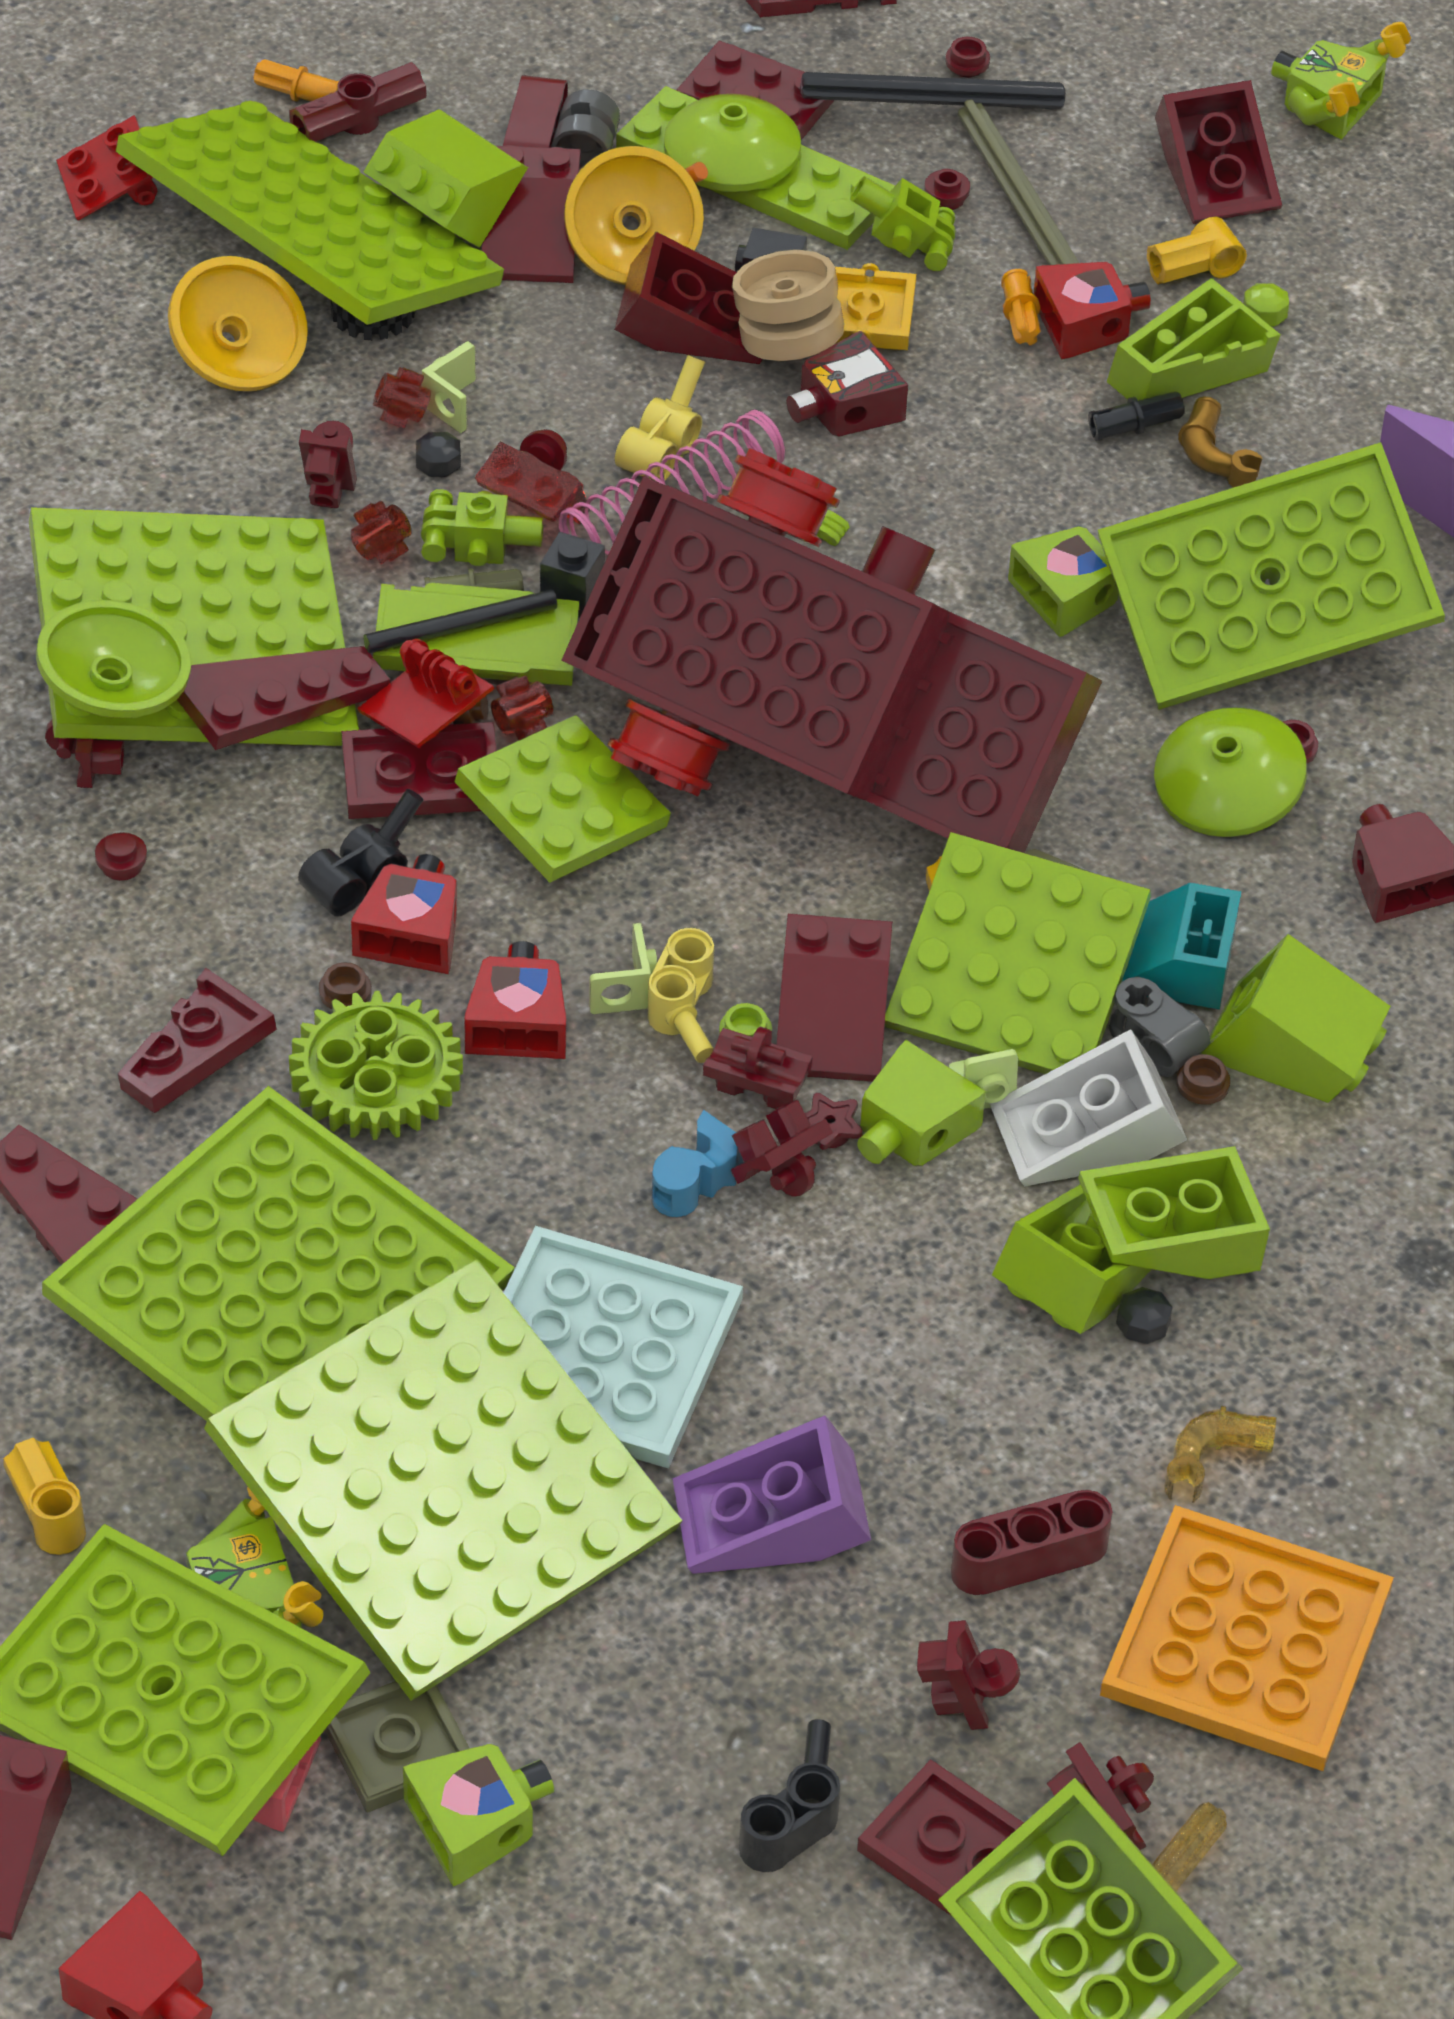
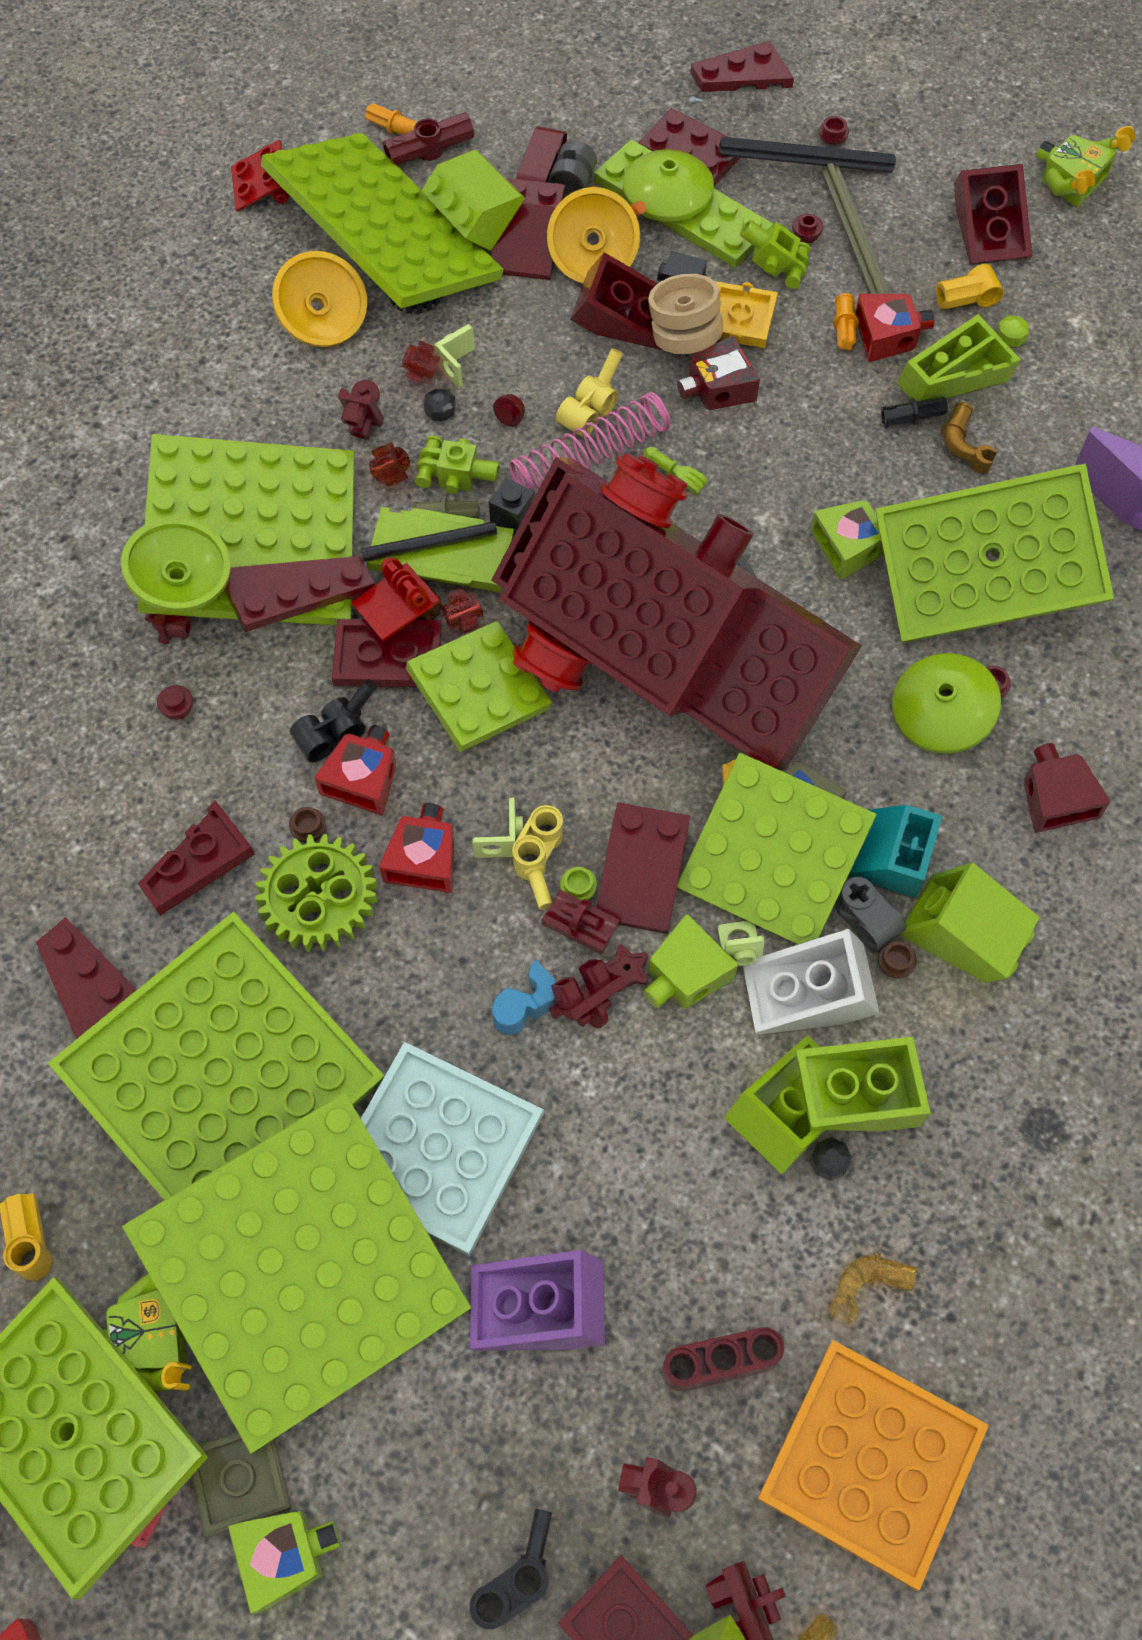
camera: 10 degrees right, 15 degrees up
clear red bracket [475,441,590,524] -> none

